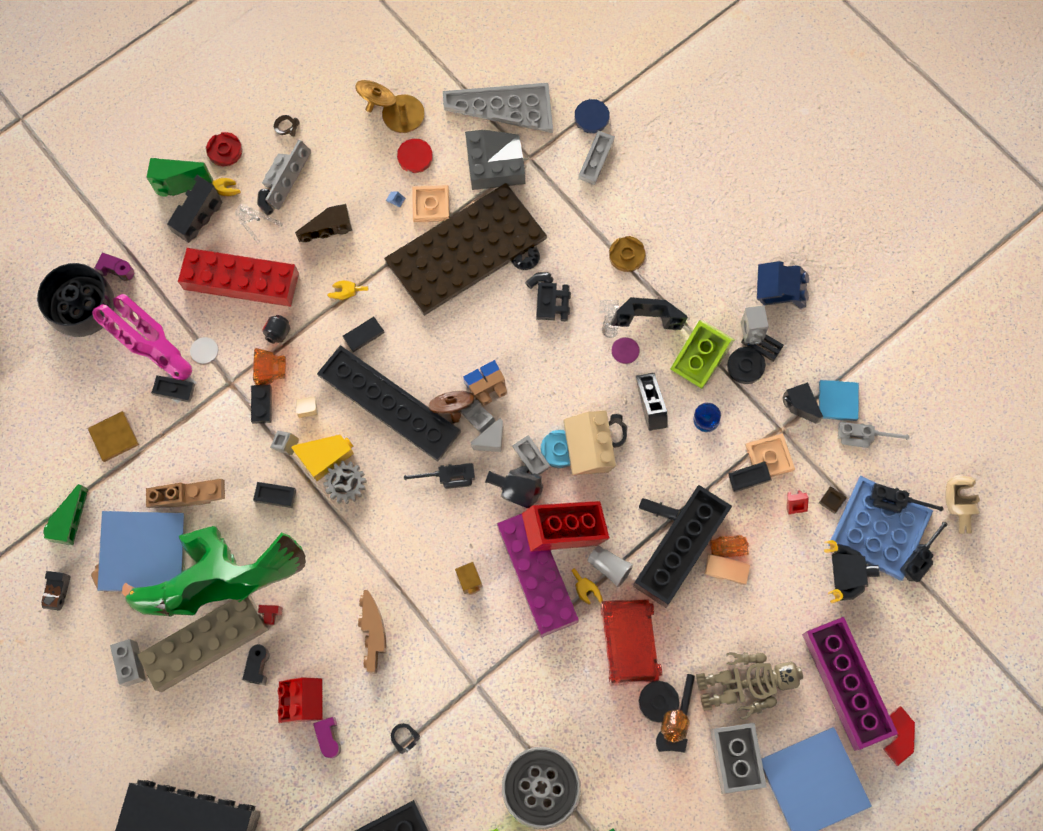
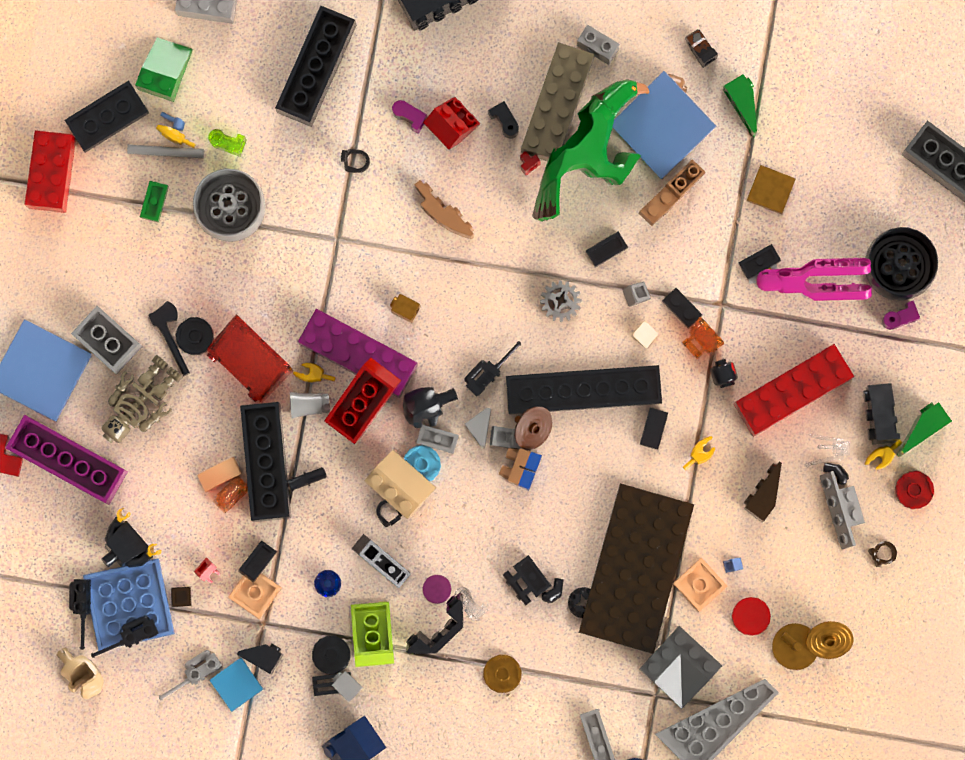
camera: 145 degrees right, 10 degrees up
white sticker [190,337,218,364] -> none
yellow slope [291,434,354,481] -> none
clear orange head [660,710,690,743] -> none

